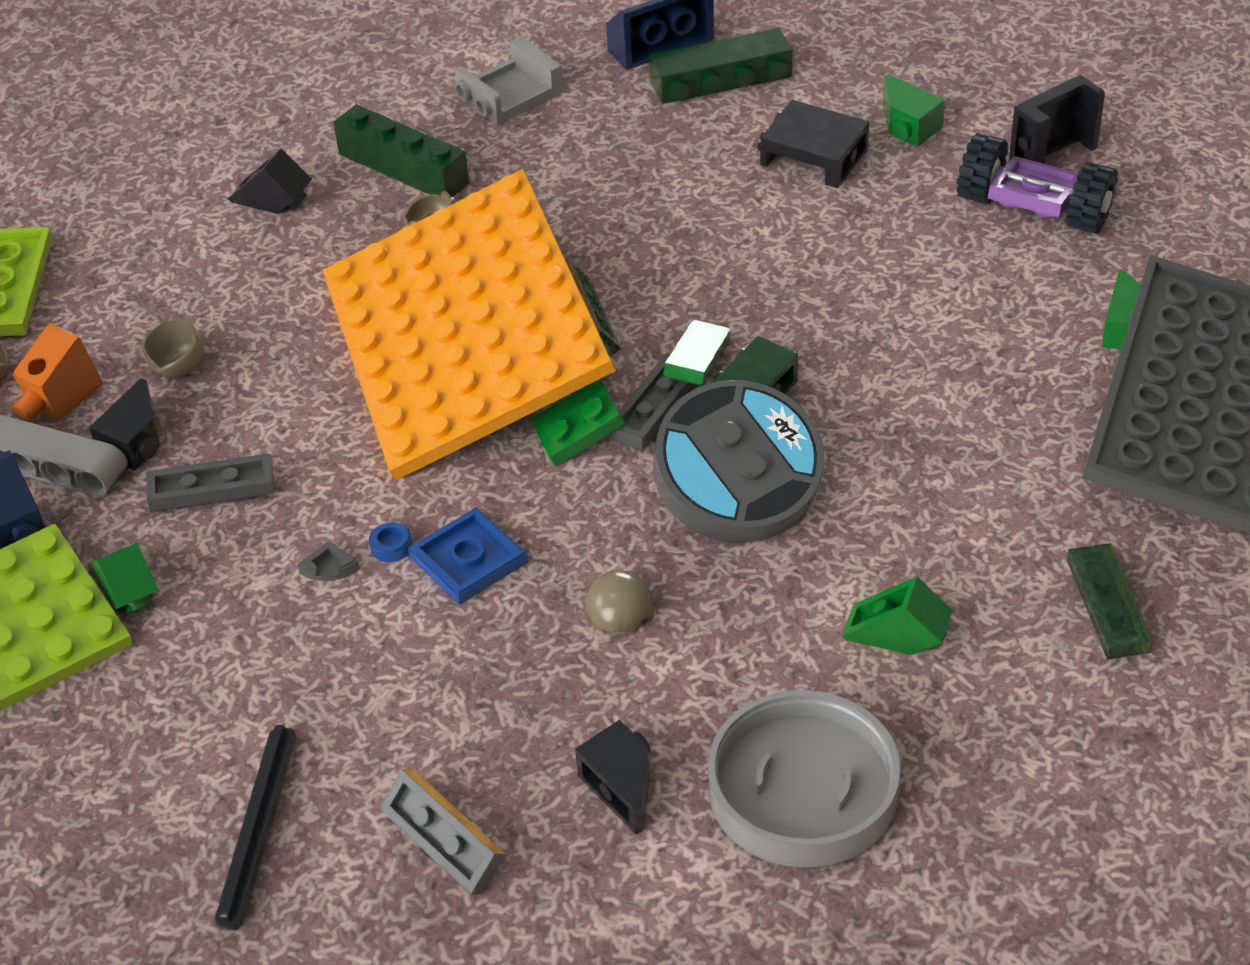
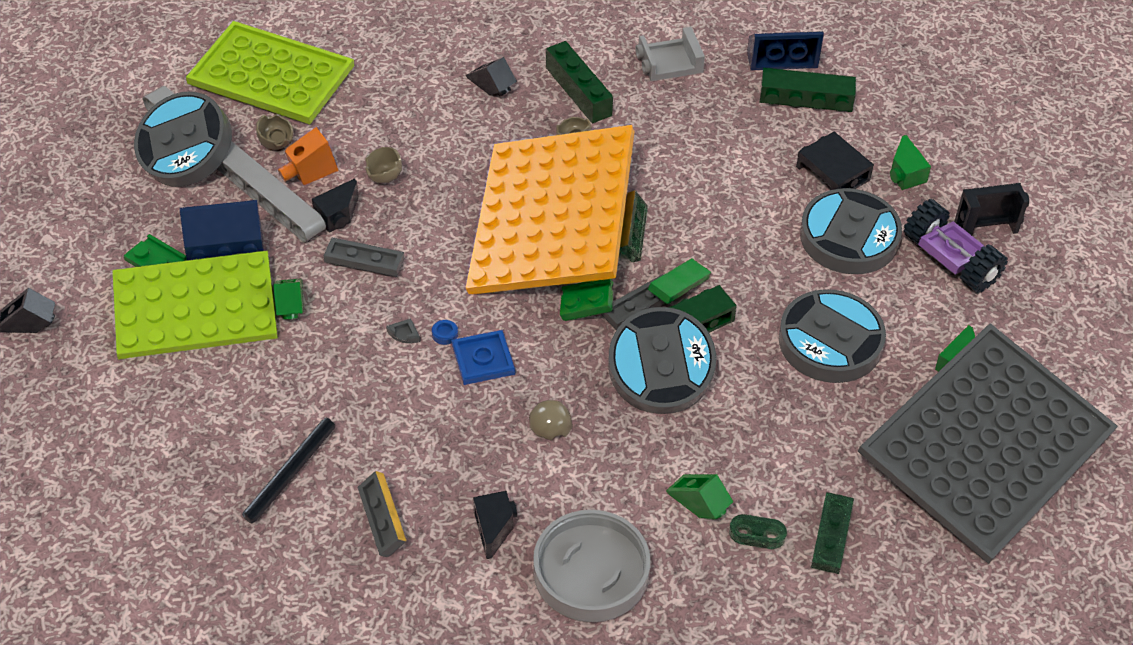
camera: 20 degrees right, 5 degrees up
none -> clear green plate [729,514,787,549]
none -> brick [779,289,886,383]
none -> brick [800,188,902,274]

